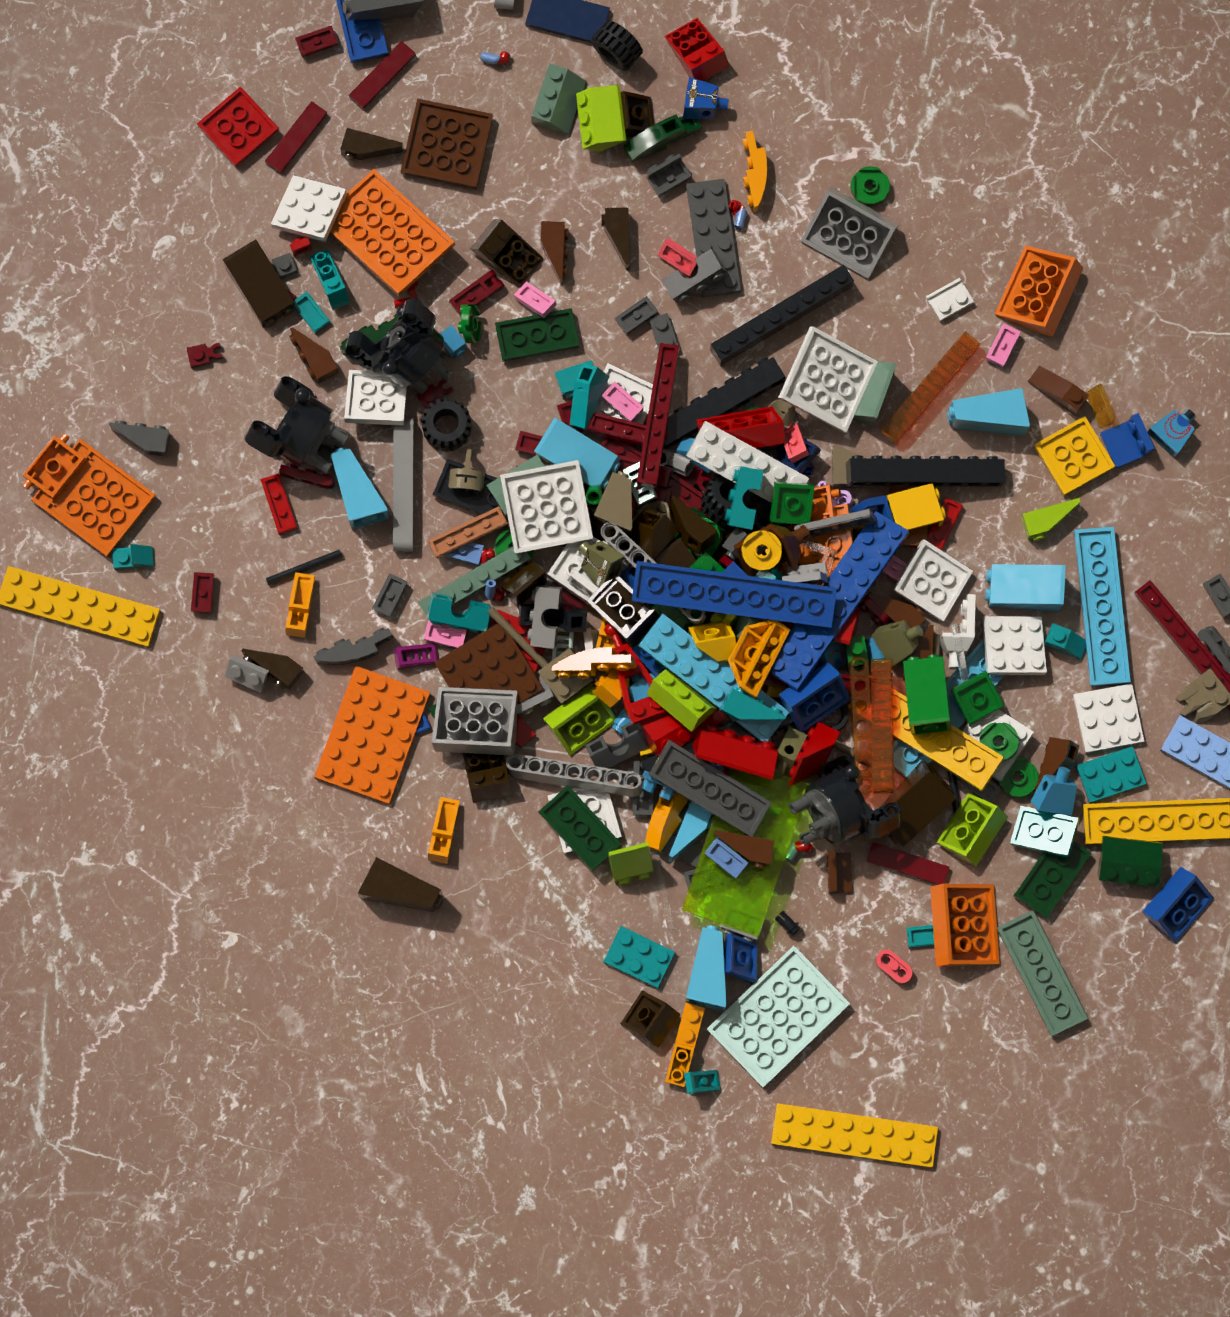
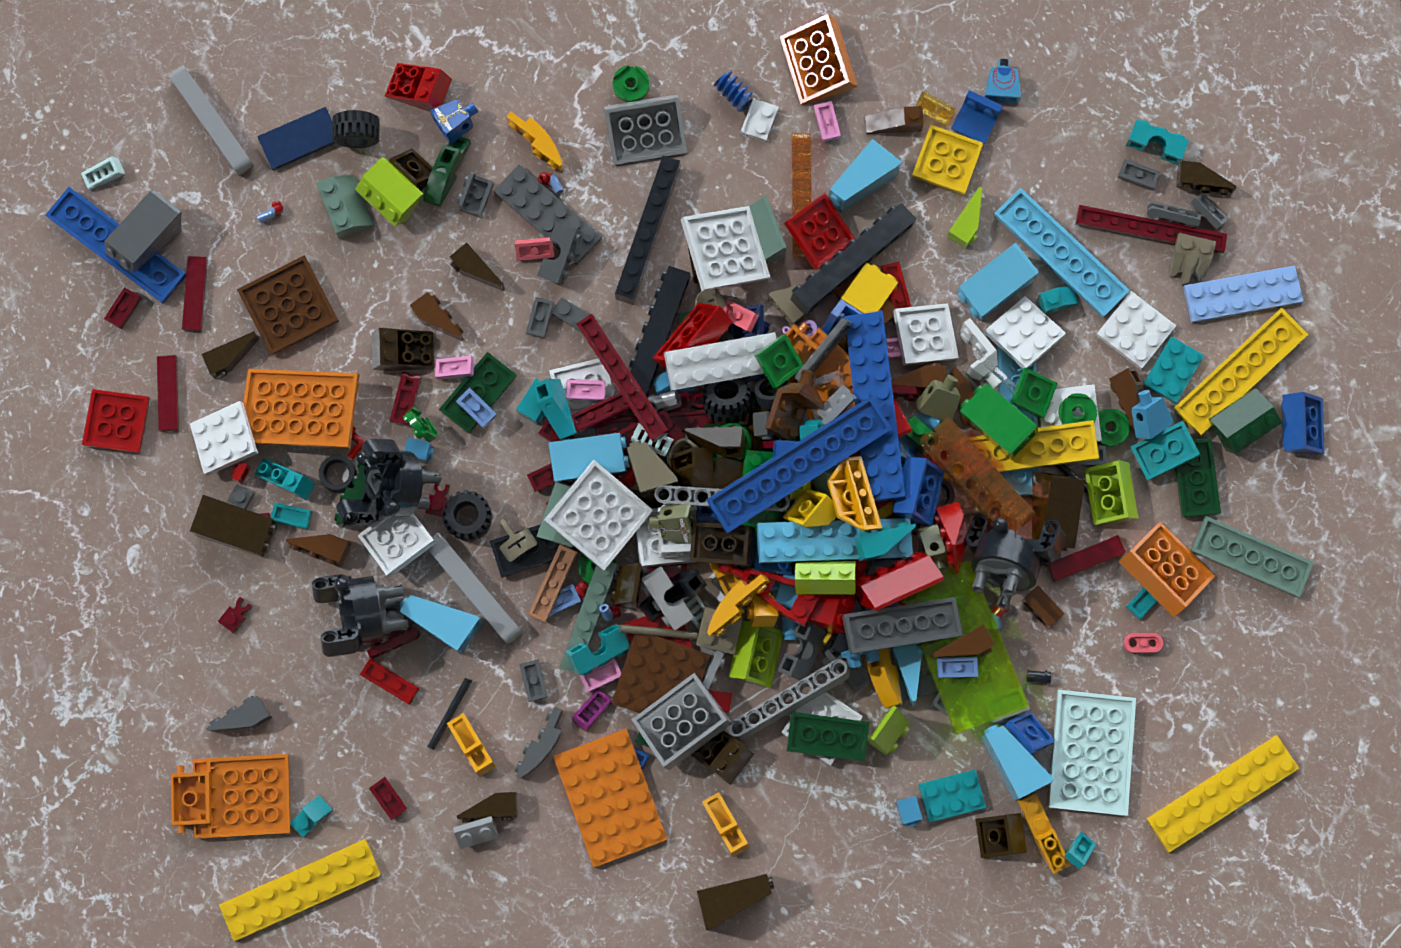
camera: 40 degrees left, 0 degrees up
green hose [586,484,603,505] -> none
teal arch [725,466,764,530] -> none
yellow plate [741,530,782,571] -> none
none -> black tyre [319,455,357,493]
none -> medium blue plate [456,388,497,429]
none -> blue piece [714,71,753,112]
none -> red plate [784,193,856,270]
none -> dark azure brick [895,796,922,827]

